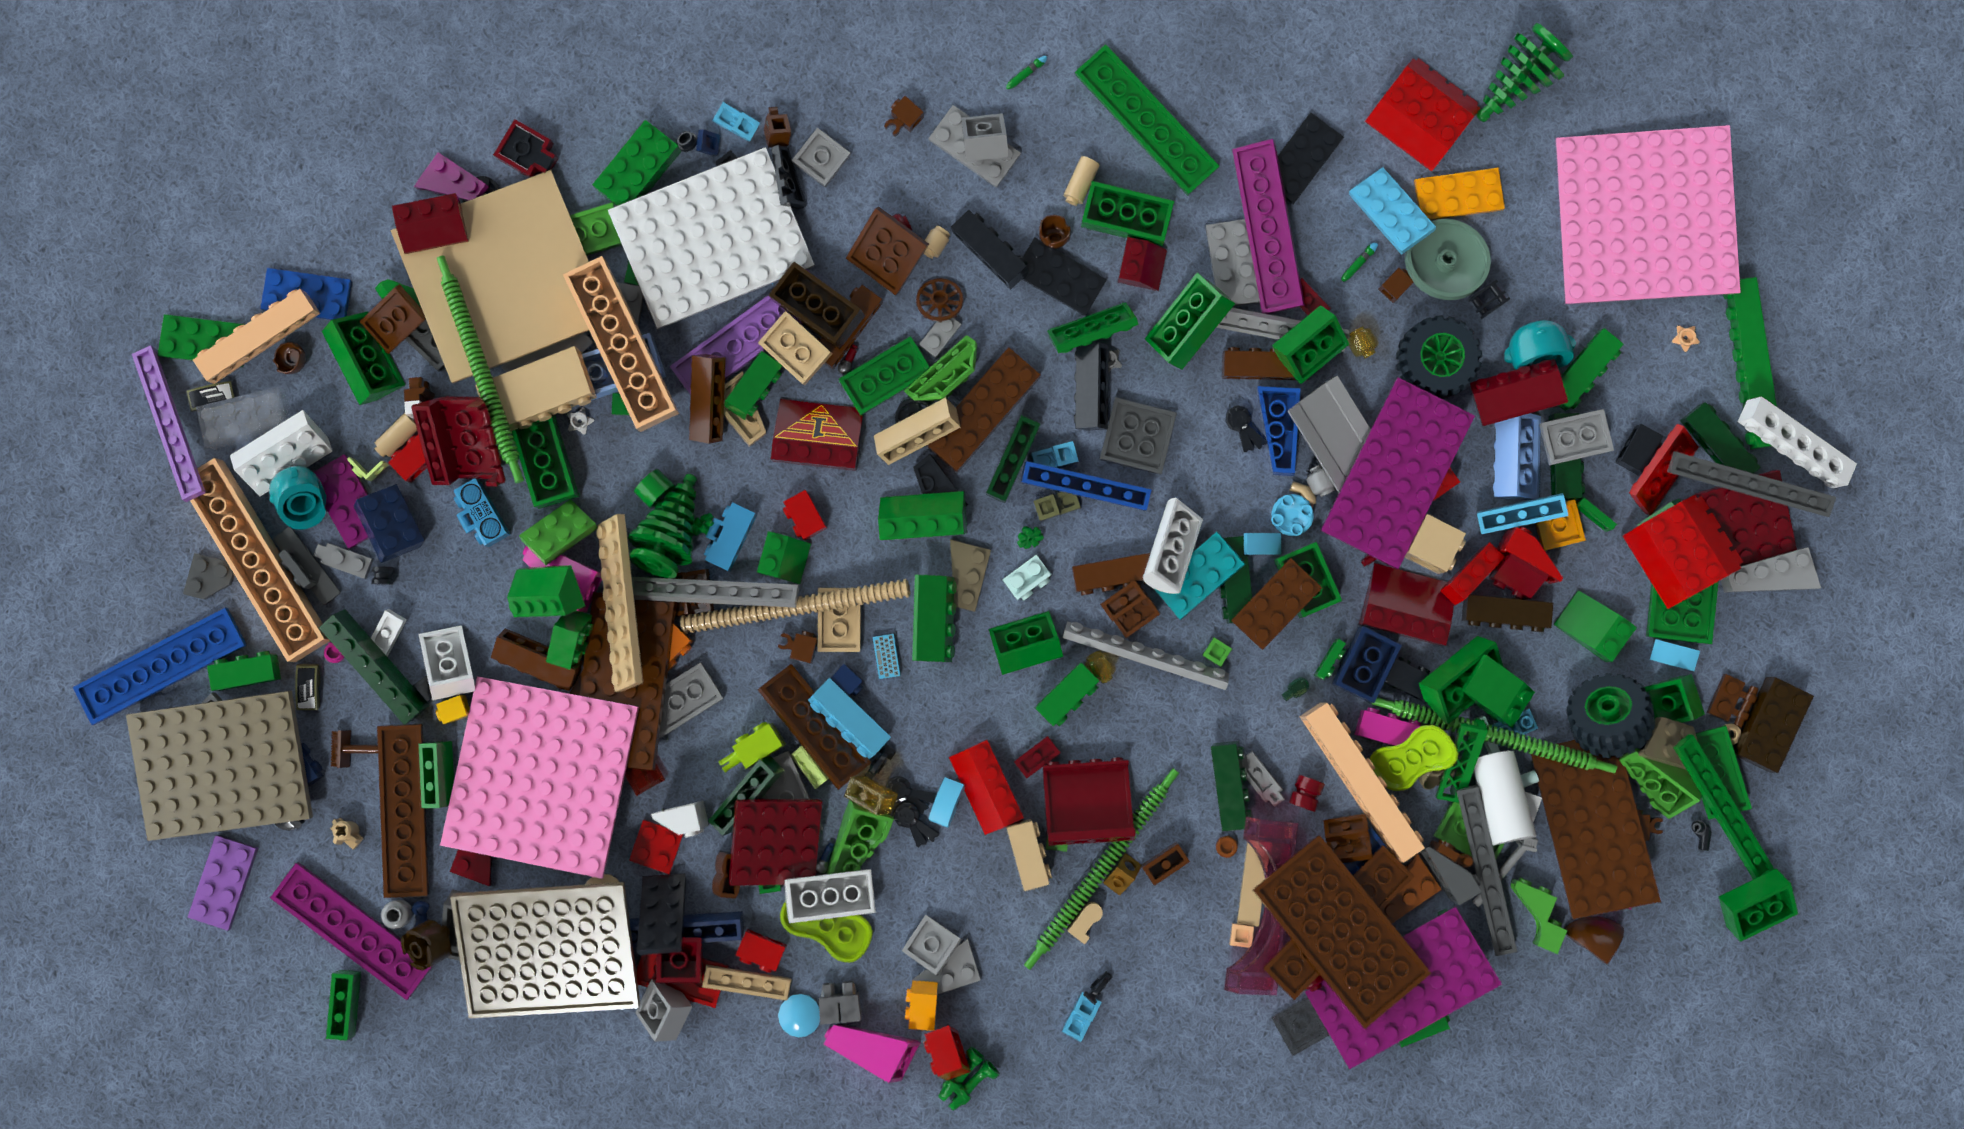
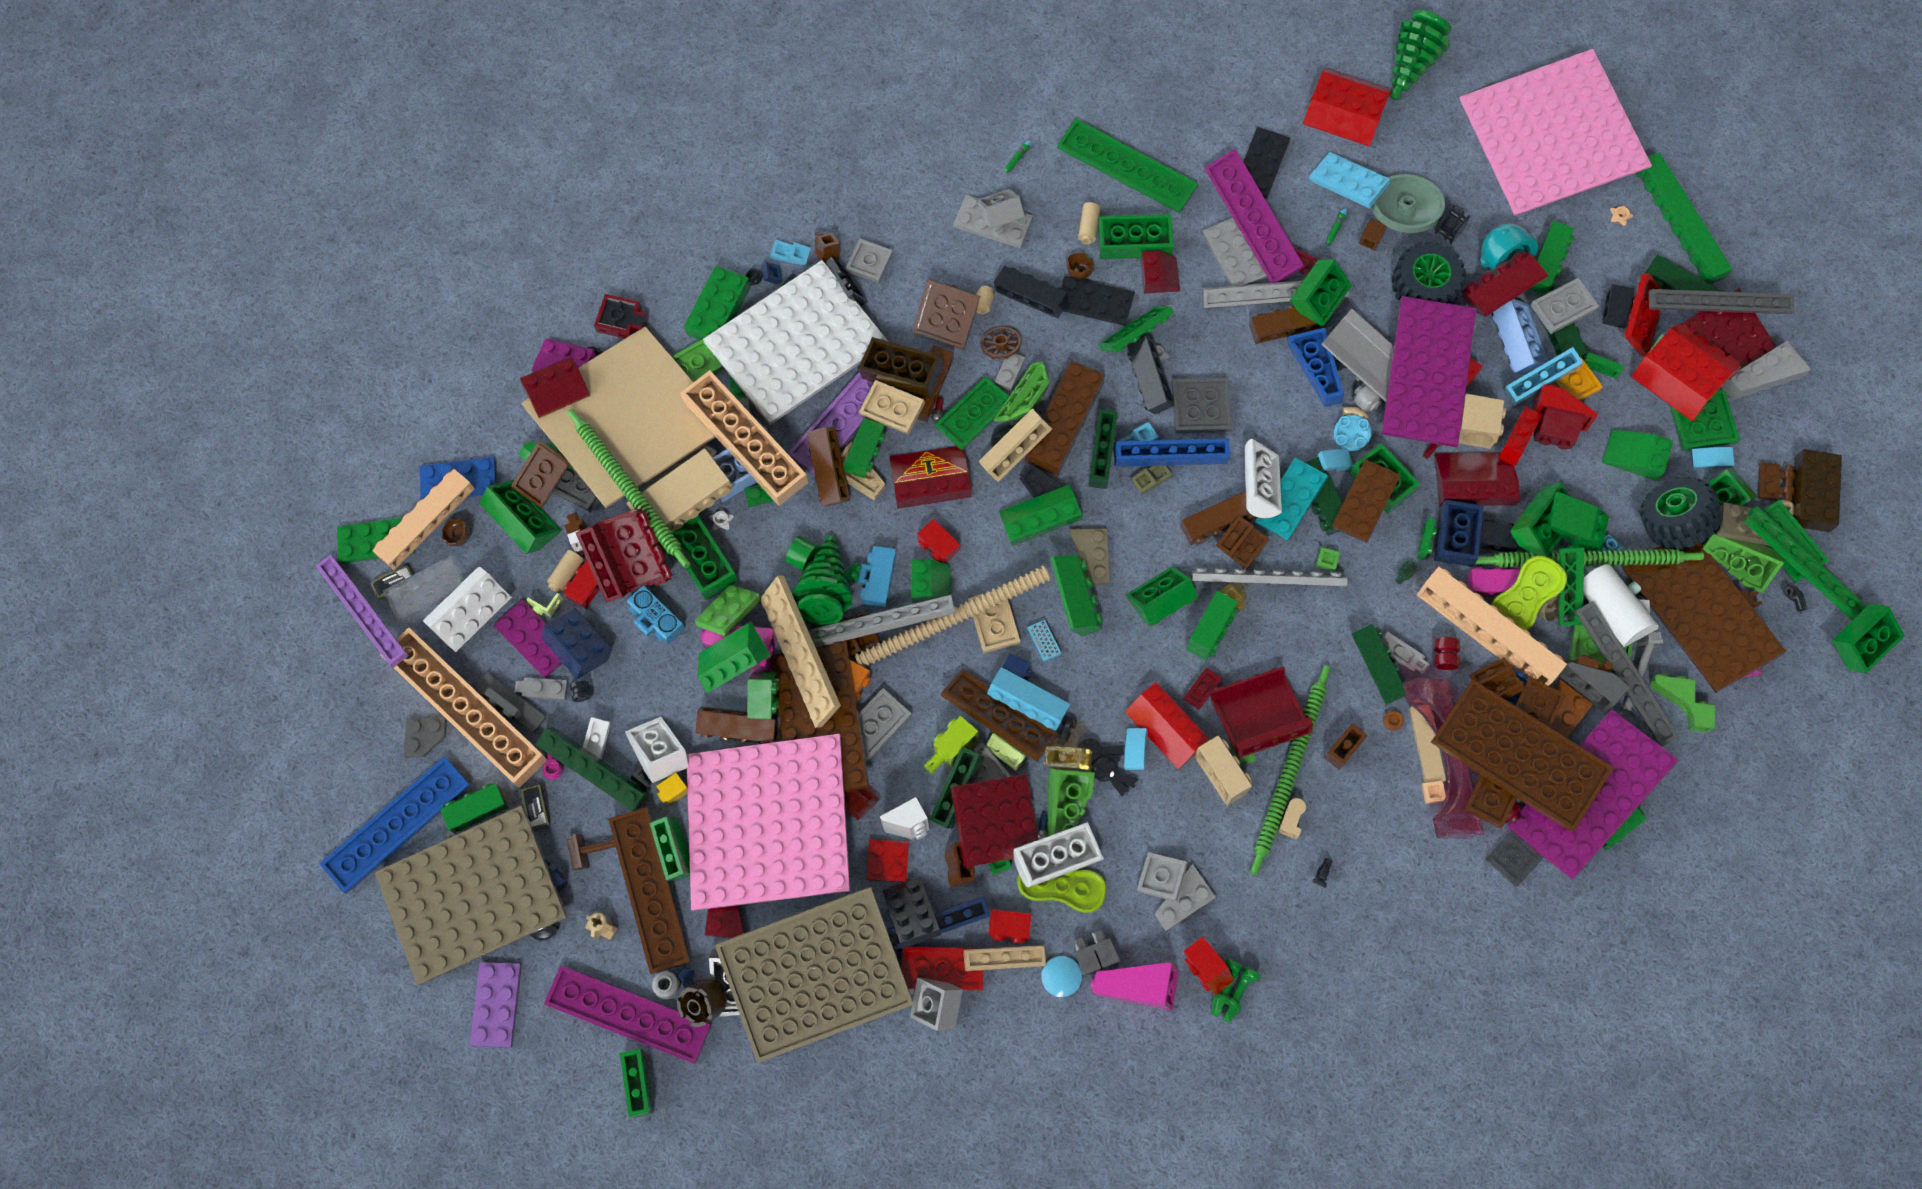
camera: 15 degrees left, 15 degrees down
teal piece [269,466,326,530] -> none
dark red slope [656,938,703,984] -> none
reddish brown brick [778,631,818,663] -> none
reddish brown brick [884,96,924,137] -> none
light orange brick [905,980,938,1031] -> none
light aqua bracket [1002,555,1052,601] -> none
green plant [1017,526,1044,549] -> none
medium azure slope [1061,992,1102,1042] -> none
pearl gold bracket [1103,853,1141,895] -> none
green slope [1145,272,1235,370] -> none
black piece [1225,405,1267,452] -> none
clear yellow head [1348,326,1379,359] -> none
light orange plate [1414,168,1505,220] -> none
dark brown brick [1461,595,1553,632] -> none
reddish brown brick [1564,916,1624,964] -> none
white brick [1738,396,1857,488] -> none

